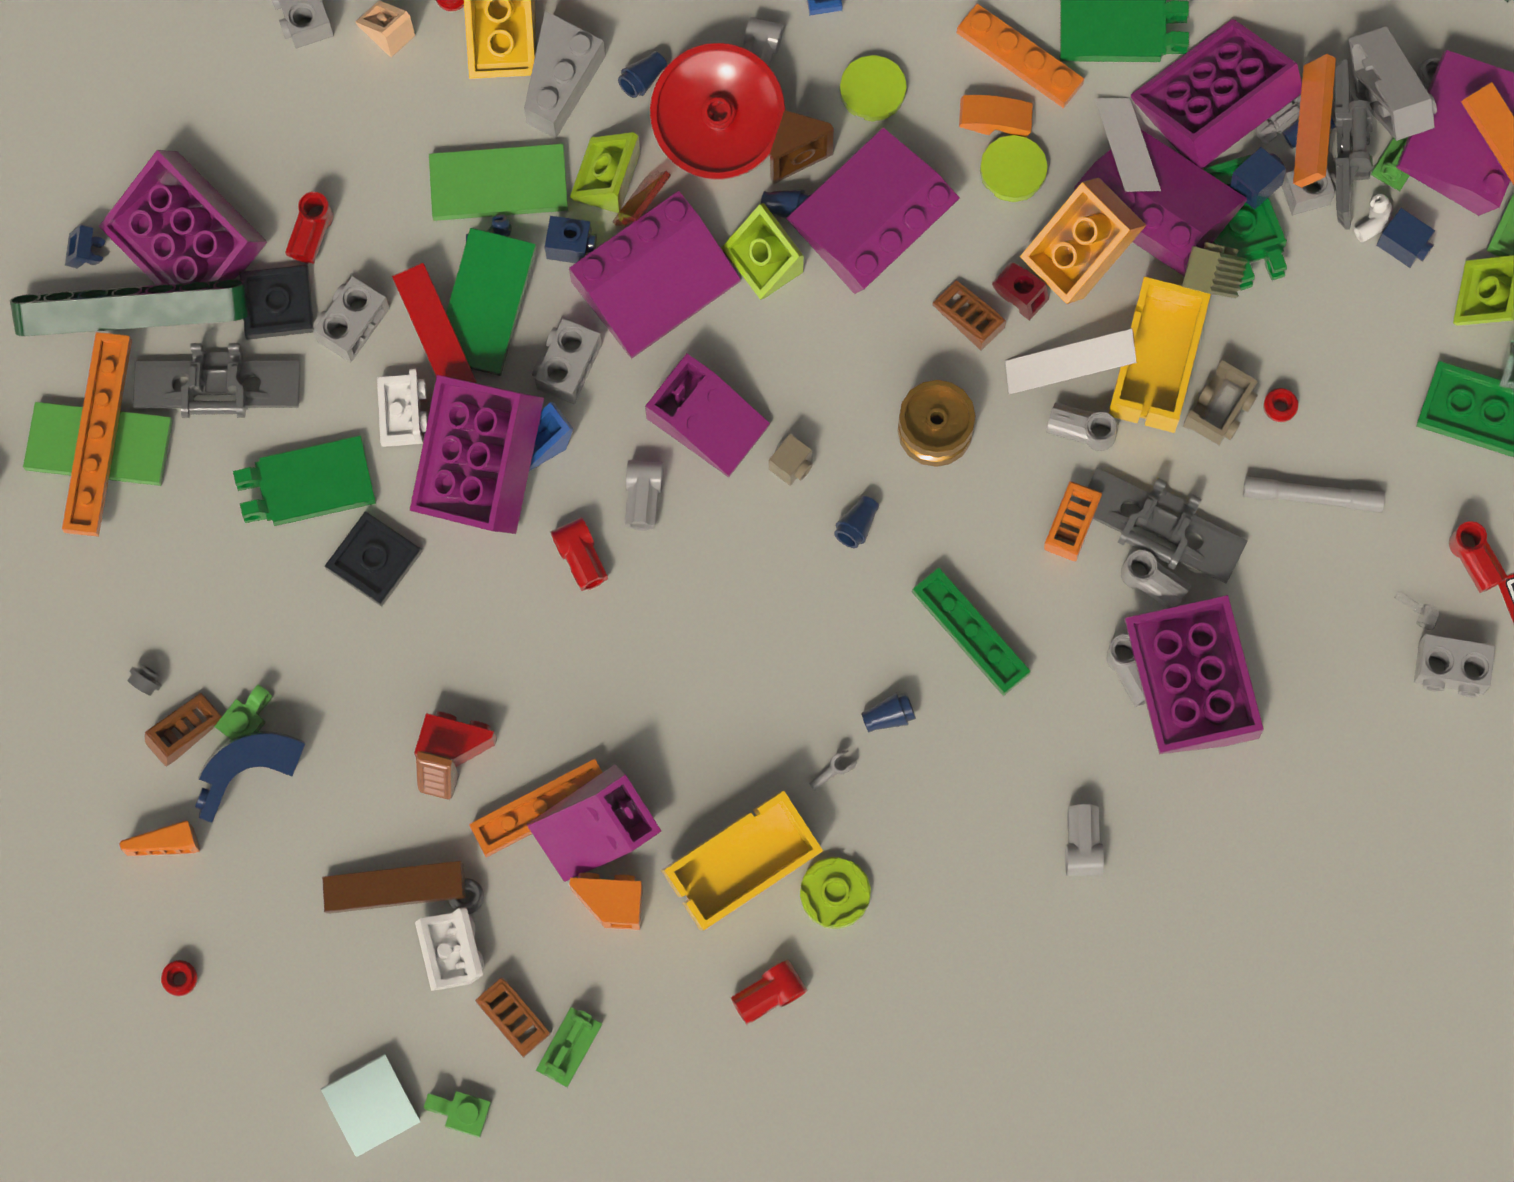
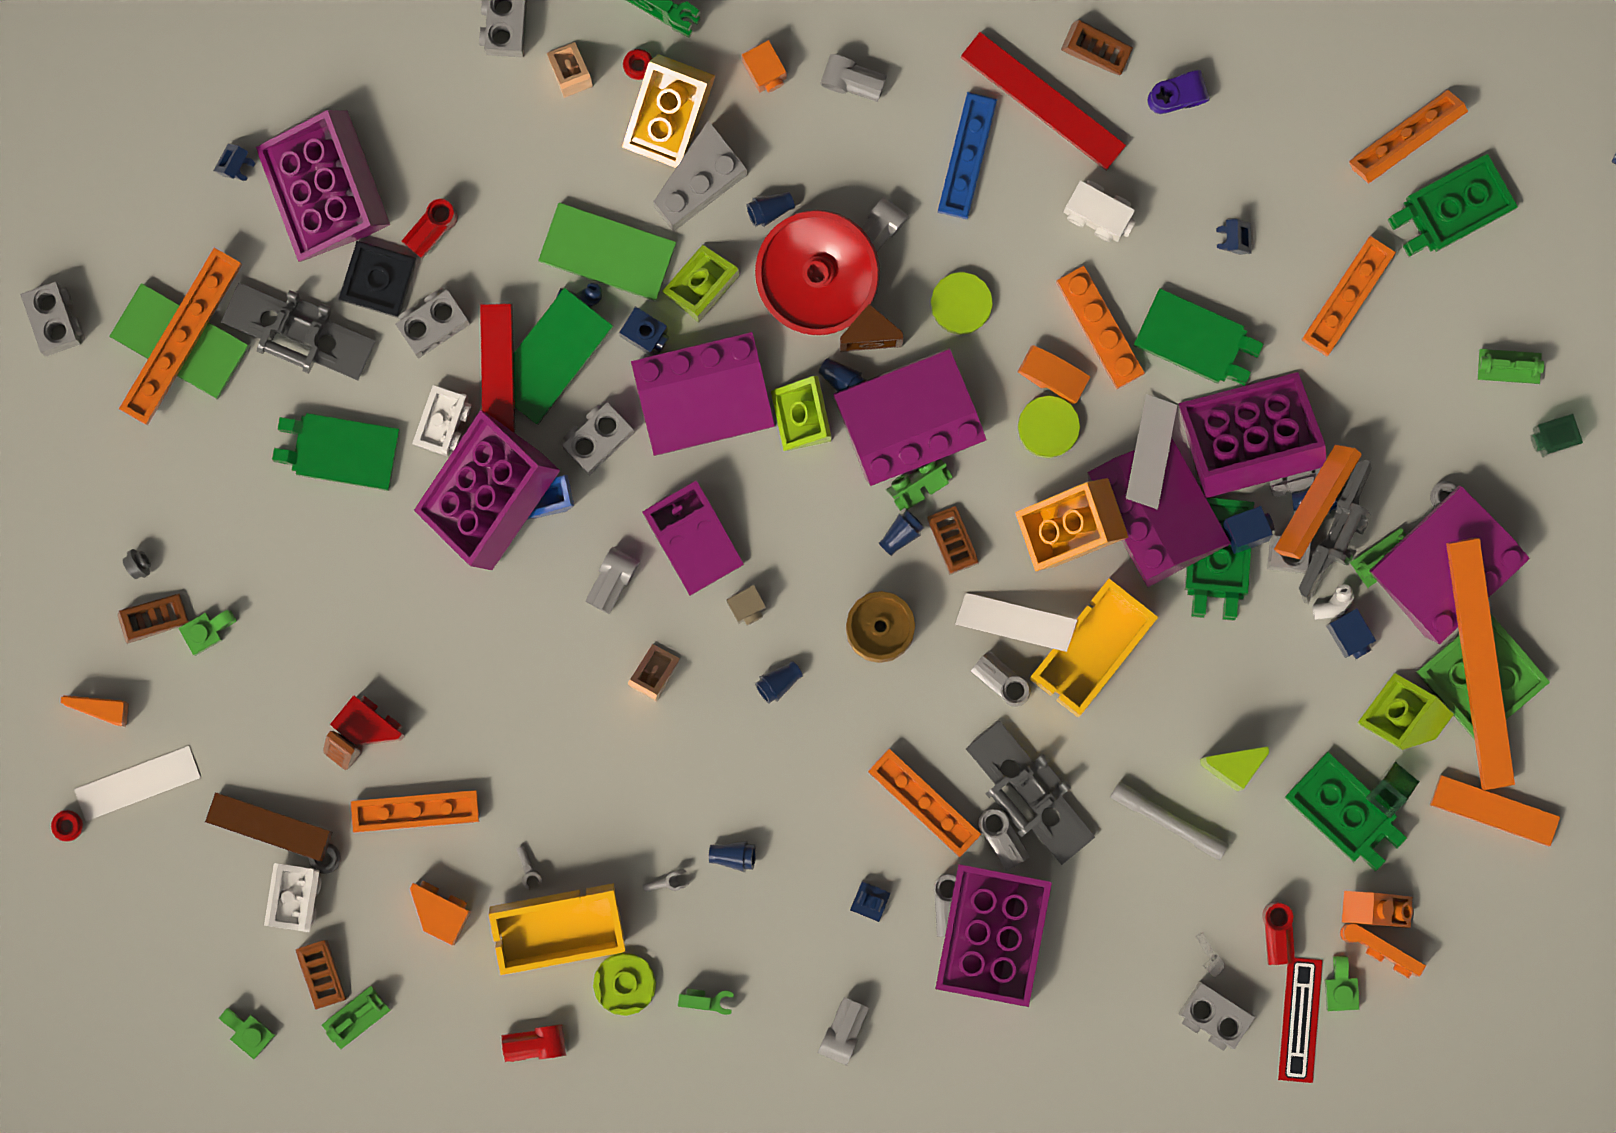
camera: 20 degrees right, 10 degrees up
beam [10,279,249,336] -> none
dark blue arch [195,731,305,823] -> none
light aqua slope [321,1054,421,1157] -> none
black tile [324,511,423,607] -> none
magenta slope [526,764,661,882] -> none
red piece [550,517,608,591] -> none
clear red piece [612,171,671,226] -> none
green plate [912,568,1031,697] -> none
dark red leg [992,262,1049,321] -> none
orange slope [1044,481,1102,562] -> none
olive brick [1182,242,1248,298] -> none
dark tan window [1183,360,1258,446] -> none
red plate [1263,388,1298,422] -> none
light grey wedge [1349,26,1437,141] -> none
none -> white sticker [74,746,201,821]
none -> light grey hand [516,846,542,890]
none -> light nougat slope [628,644,680,701]
none -> bright green plate [678,988,734,1015]
none -> dark blue tile [850,881,891,922]
none -> orange plate [868,749,981,858]
none -> dark blue cone [879,510,925,556]
none -> bright green hinge [886,459,953,511]
none -> lime slope [1200,746,1269,791]

